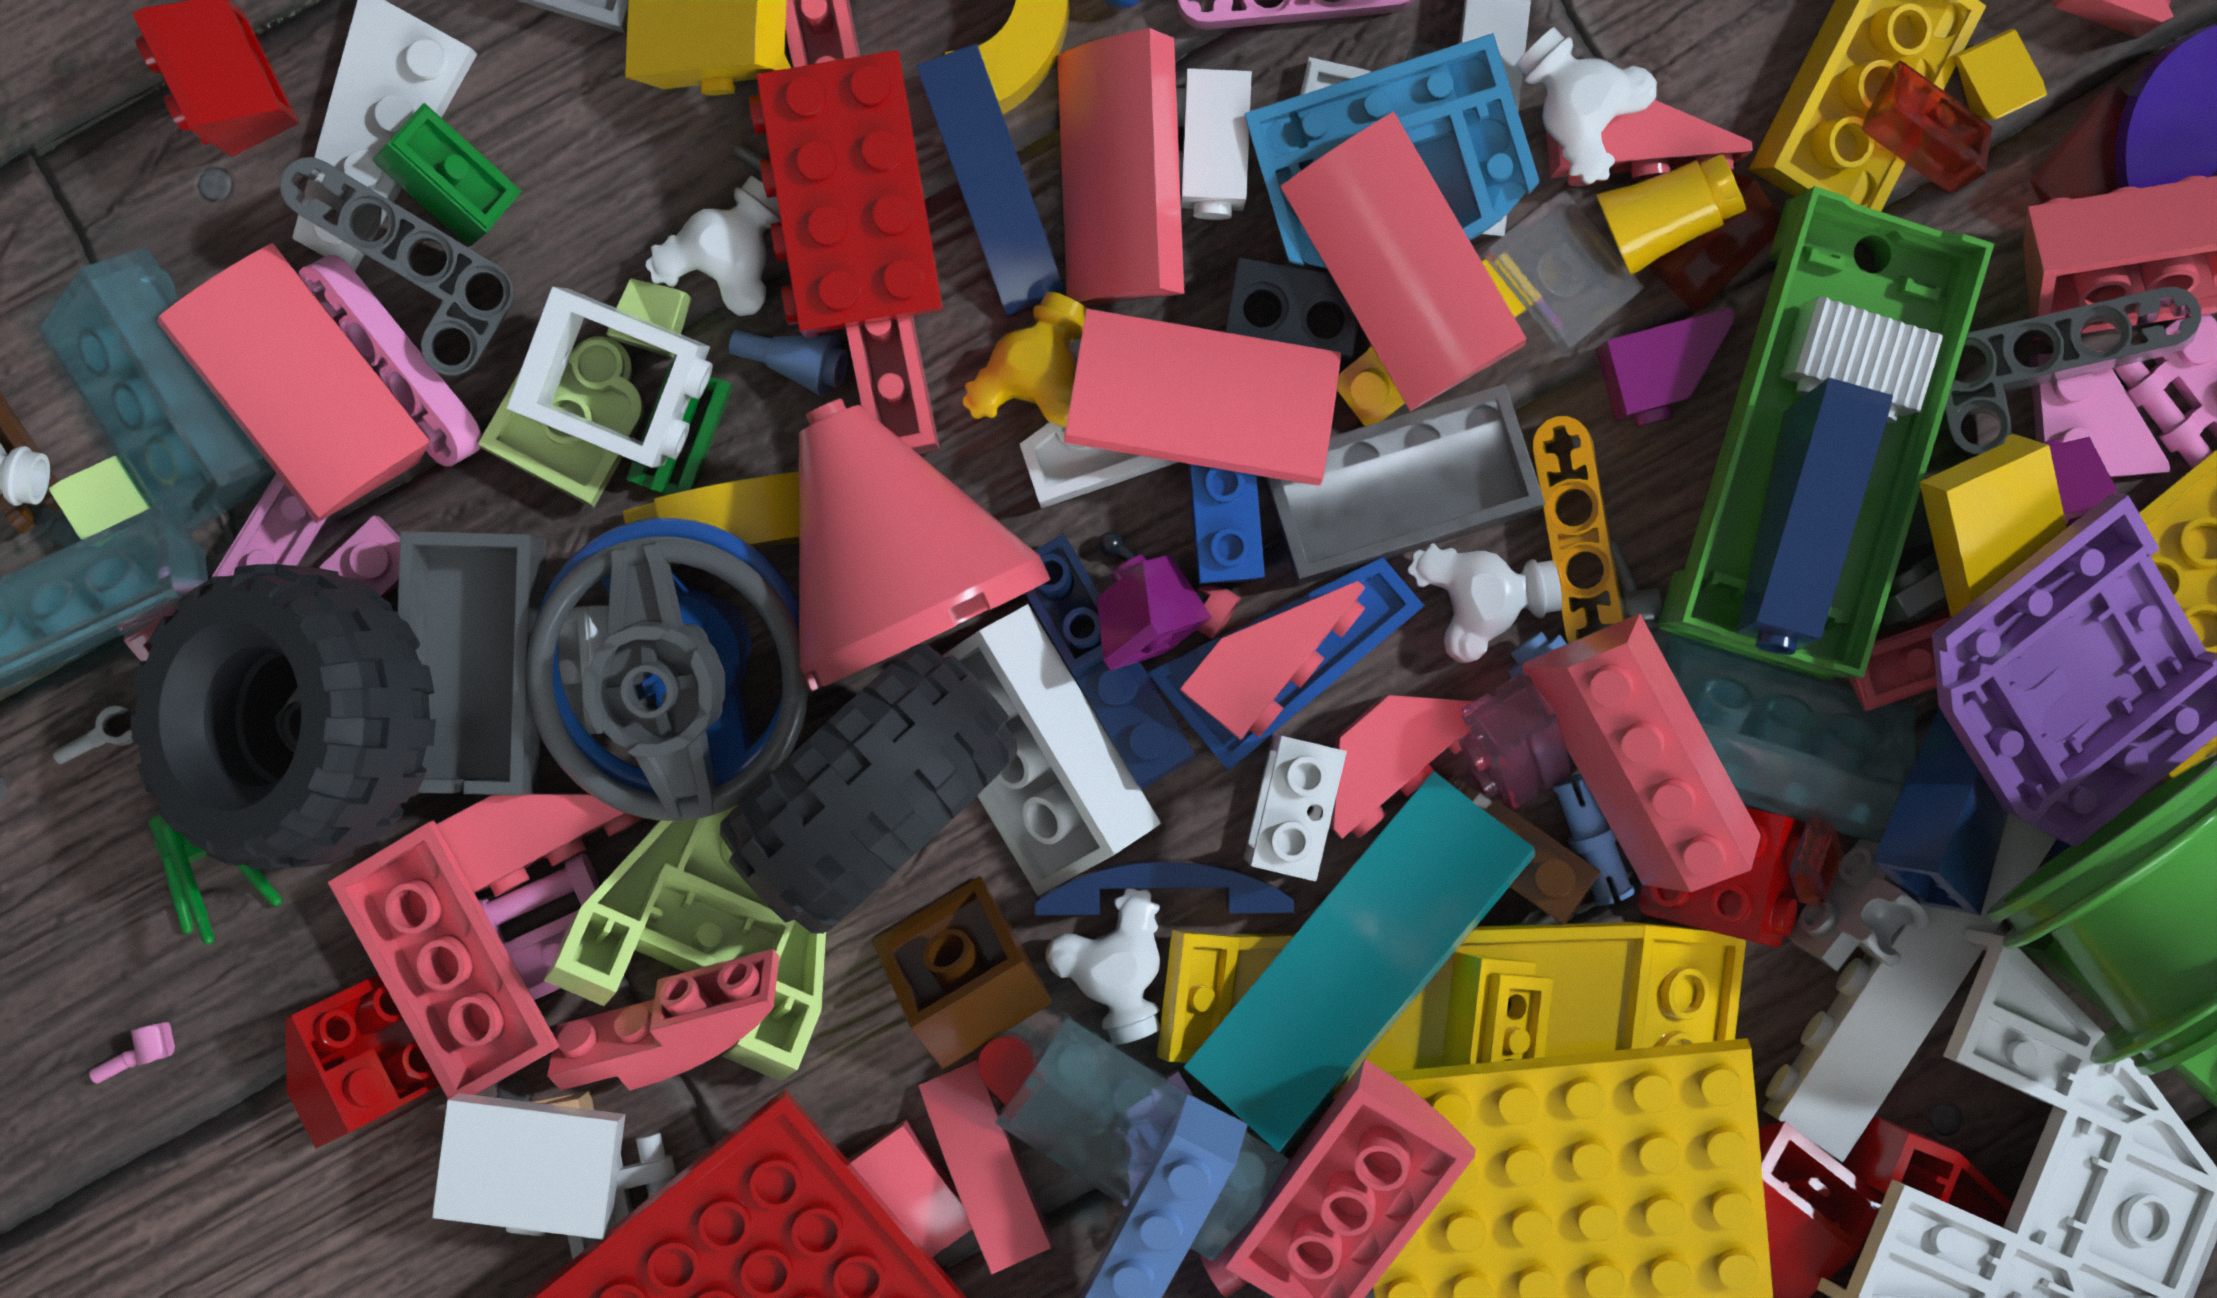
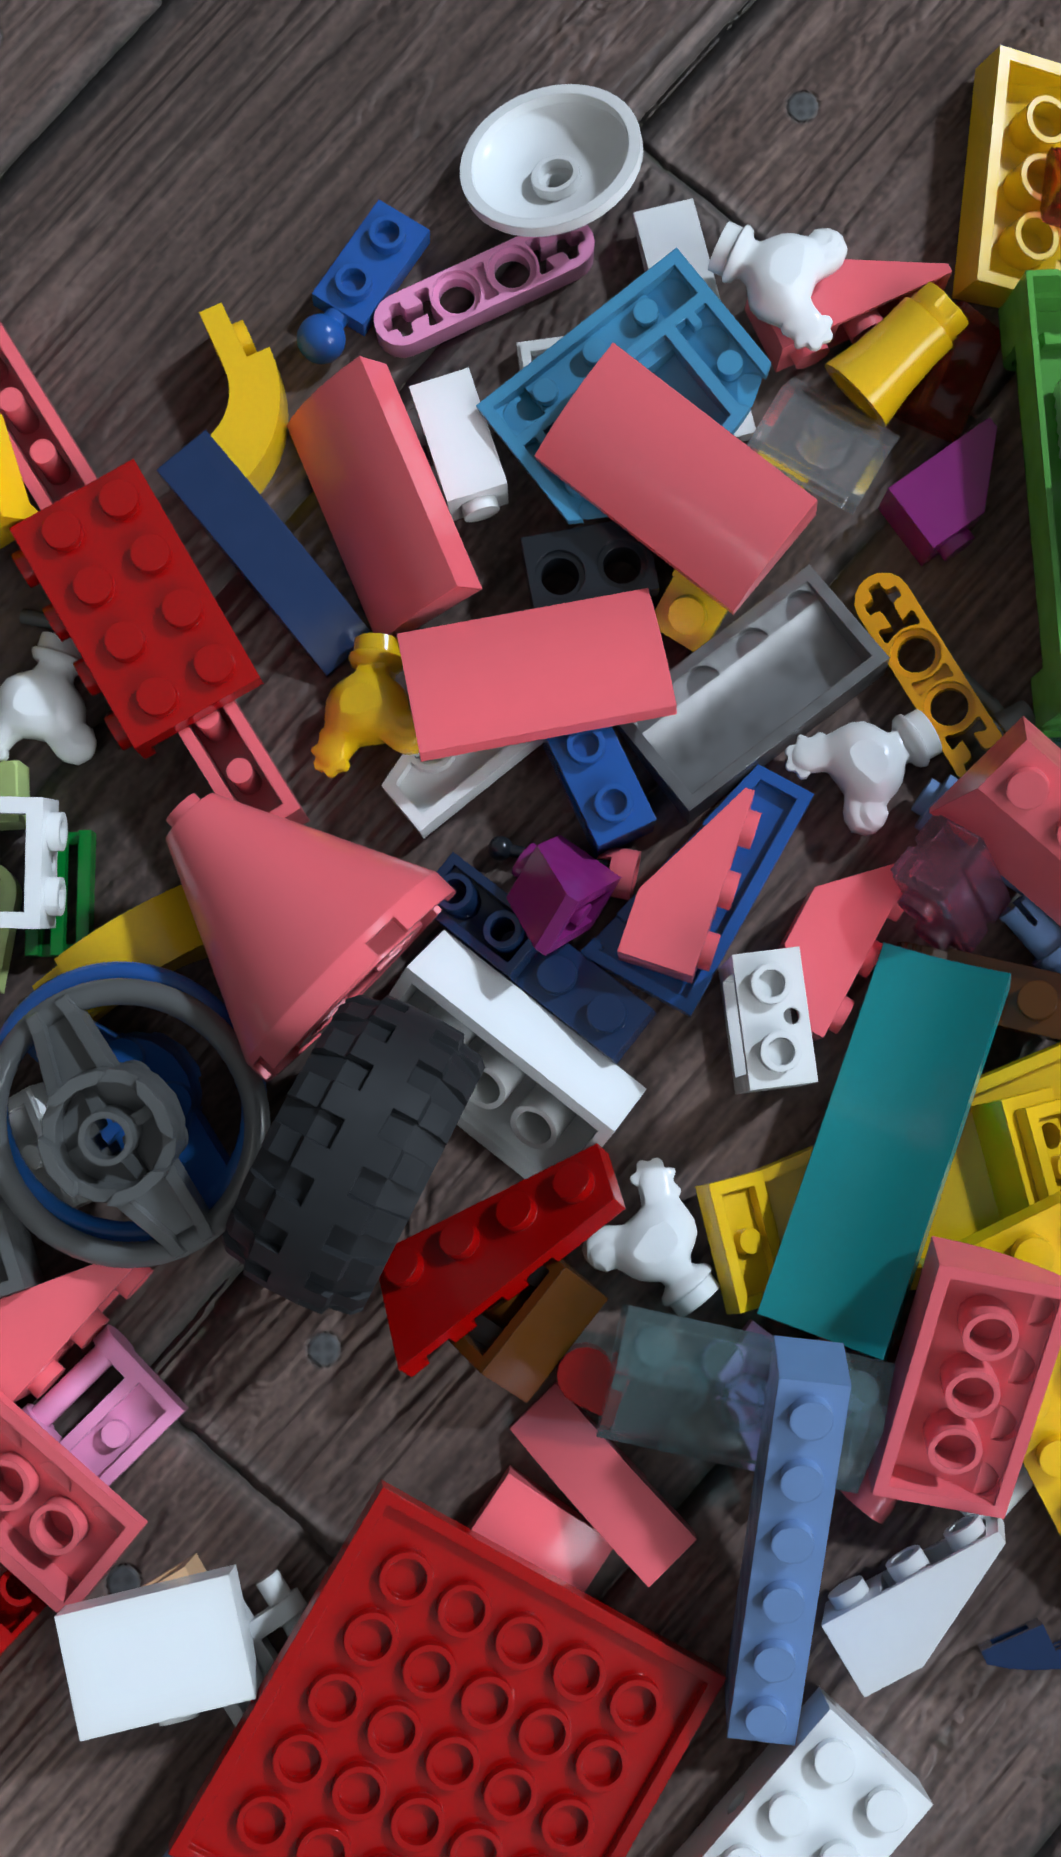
camera: 20 degrees left, 5 degrees down
yellowish green wedge [544,805,826,1081] -> none
coral slope [547,949,780,1091] -> none
medium blue cone [729,330,848,397] -> none
dark blue slope [1035,859,1294,915] -> none
none -> red wing [379,1143,626,1377]

